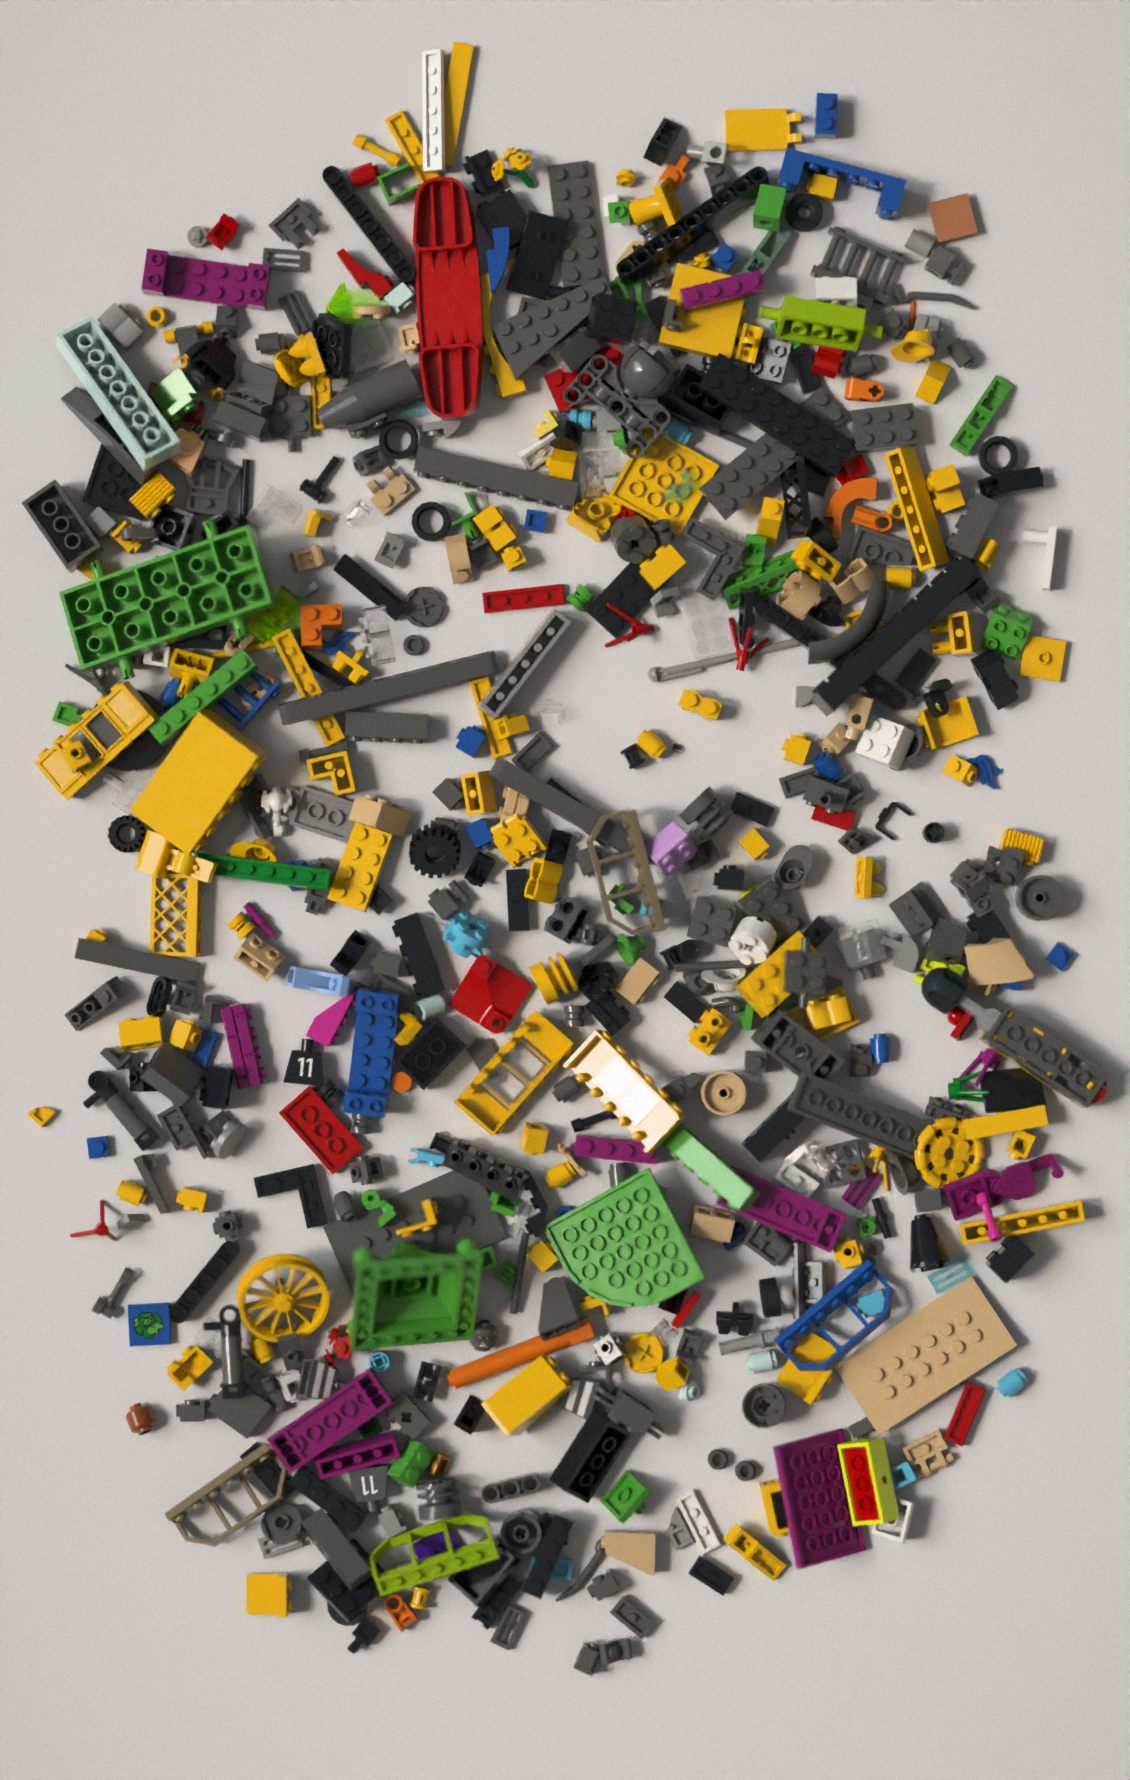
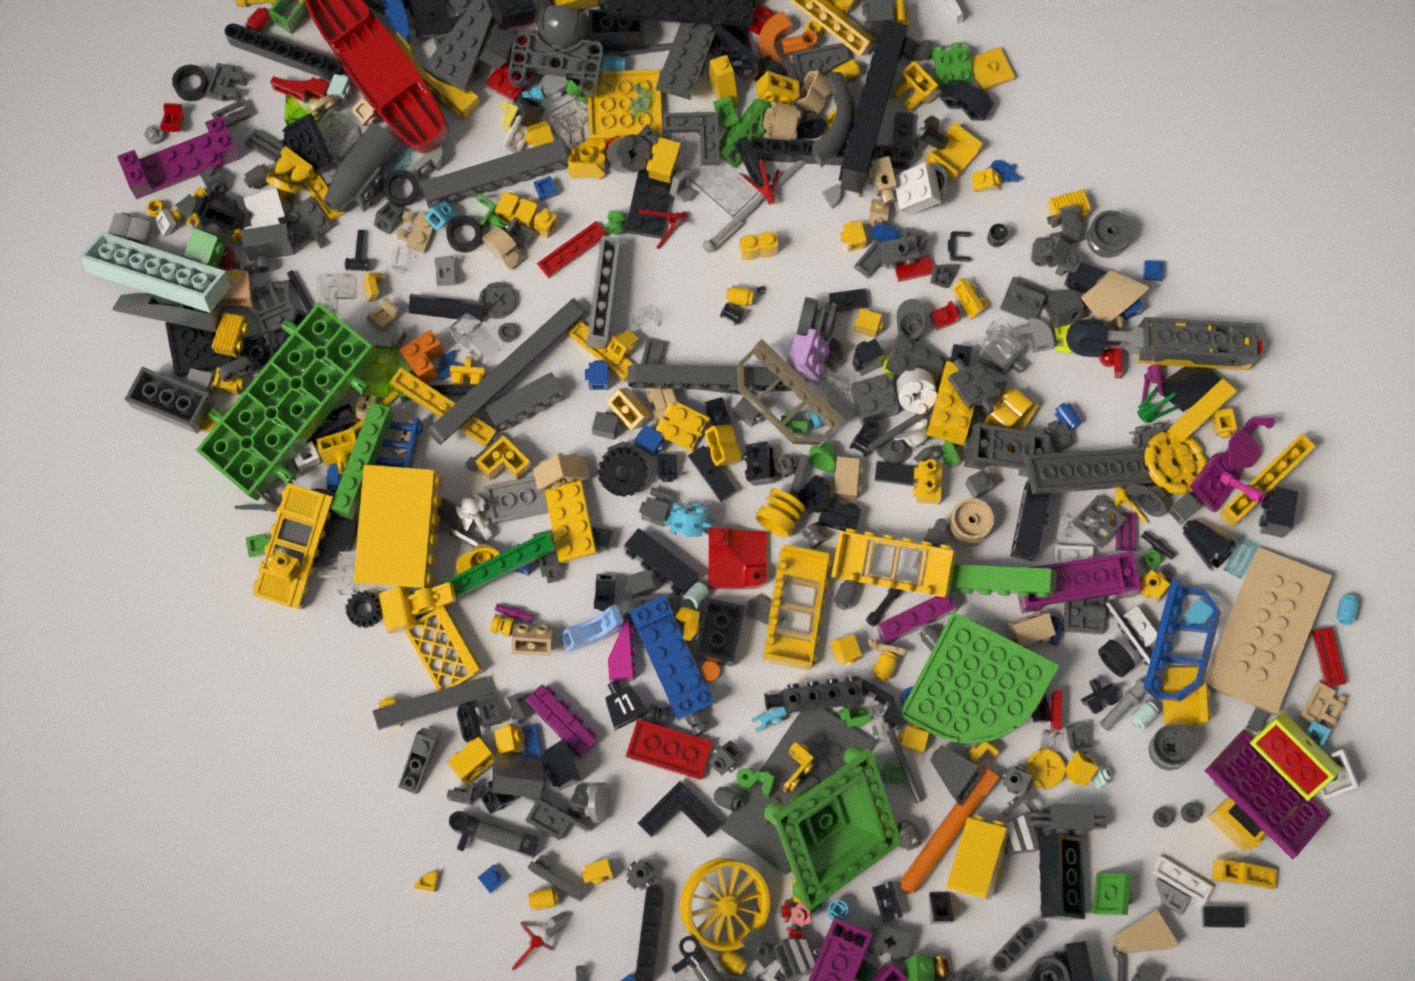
camera: 35 degrees left, 15 degrees down
none -> white tile [154,209,176,236]
none -> black tyre [172,64,209,102]
none -> medium azure brick [425,201,457,231]
none -> red bracket [929,301,960,331]

